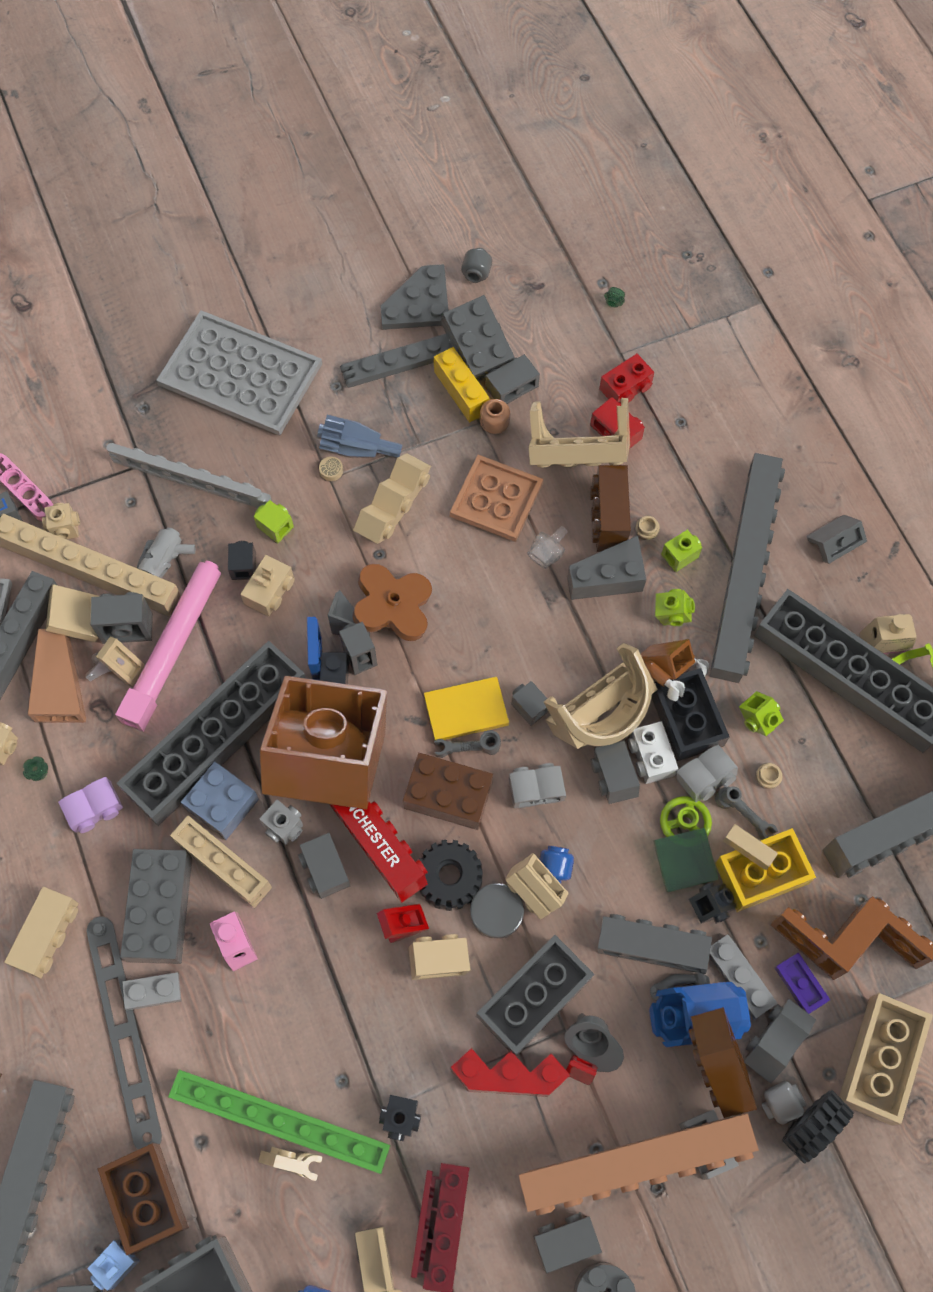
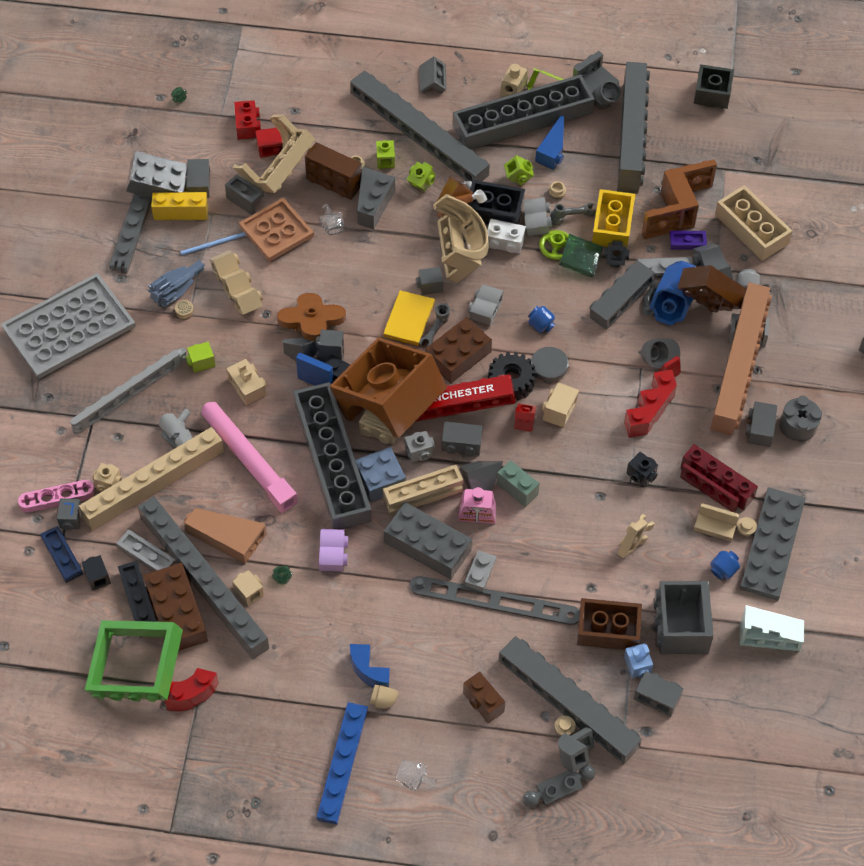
camera: 60 degrees left, 10 degrees down
tan brick [4,887,79,979] -> none
tan tile [46,584,99,642] -> none
tan piece [86,637,145,687] -> none
dark grey brick [91,592,153,644] -> none
bright green plate [168,1070,391,1174] -> none
black brick [228,541,256,580] -> none
dark grey plate [381,264,449,330] -> none
dark grey head [461,248,493,283] -> none
dark grey brick [476,935,595,1056] -> none
nougat head [480,399,510,434] -> none
tan brick [505,853,568,919] -> none
dark grey brick [591,741,640,804] -> none
tan piece [723,824,778,870] -> none
black tyre [782,1090,854,1164] -> none
none -> light blue axle [180,232,247,256]
none -> dark grey panel [225,174,264,215]
none -> dark grey slope [460,461,503,491]
none -> sand green brick [497,460,540,507]
none -> blue slope [535,116,564,170]

